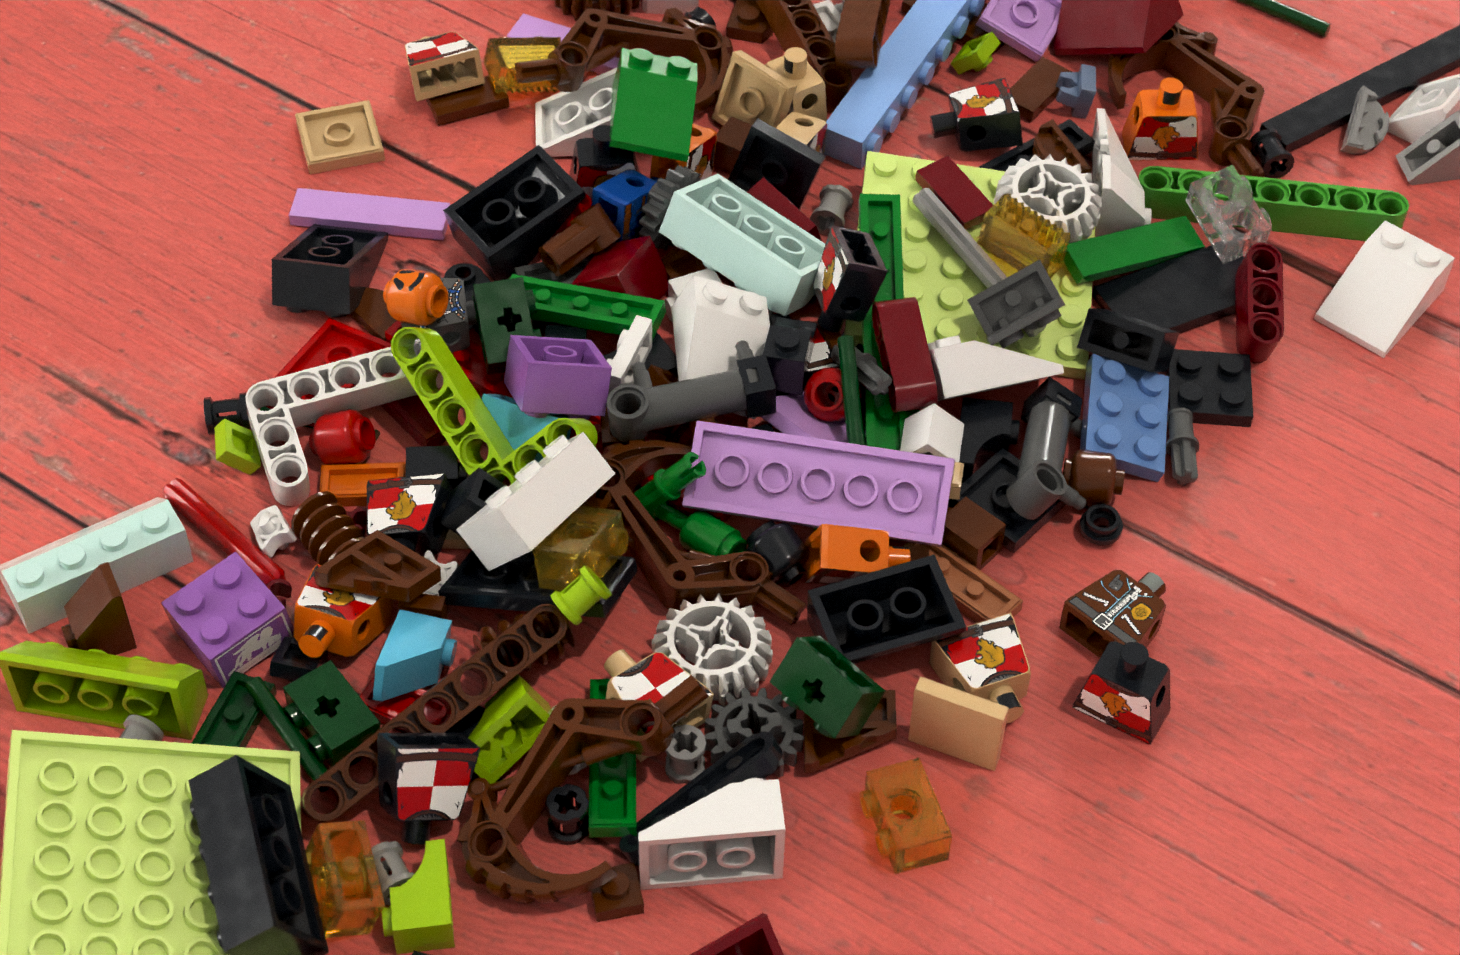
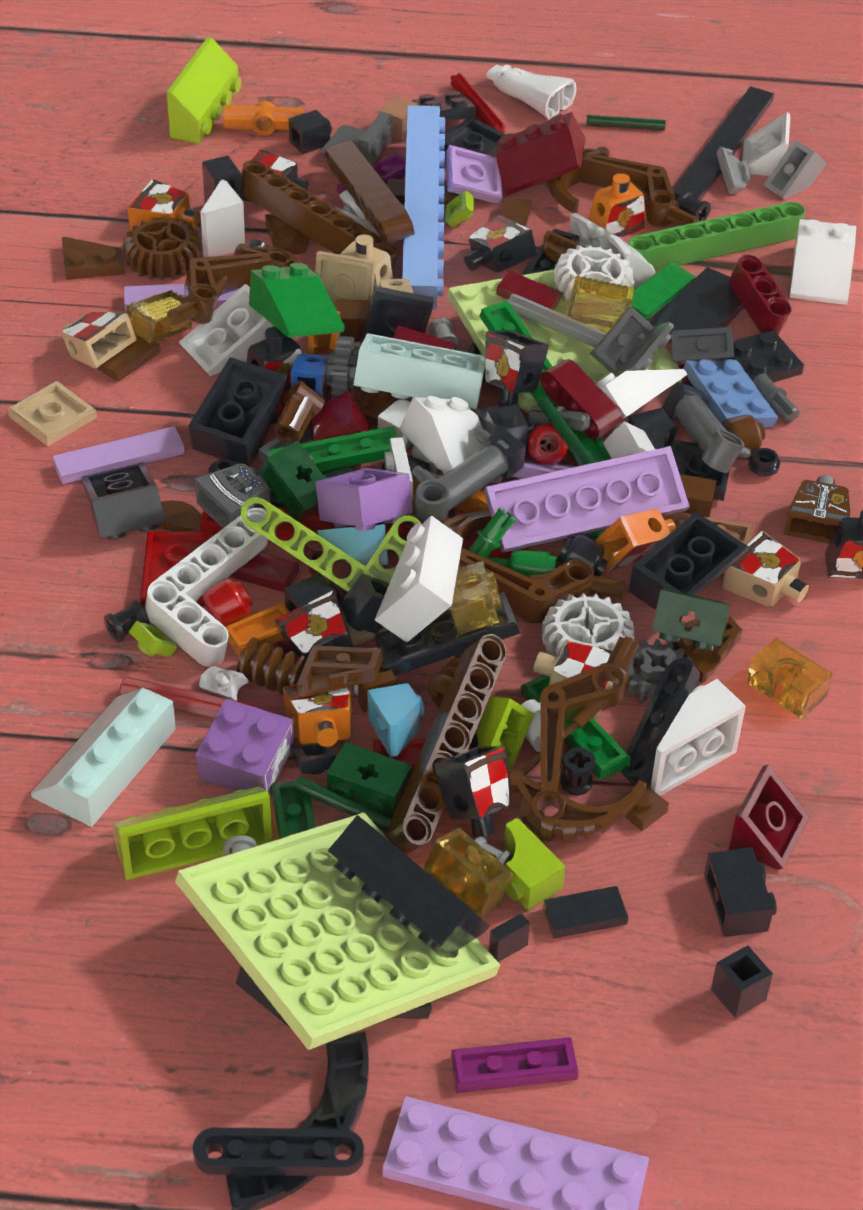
camera: 30 degrees left, 5 degrees down
reddish brown slope [61,562,137,655] -> none
orange head [383,268,449,326] -> none
lime bush [550,565,612,625] -> none
light grey bush [665,725,706,784] -> none
tan tile [908,677,1009,771] -> none
sand blue tile [1056,64,1096,119] -> none
clear brick [1186,165,1272,265] -> none

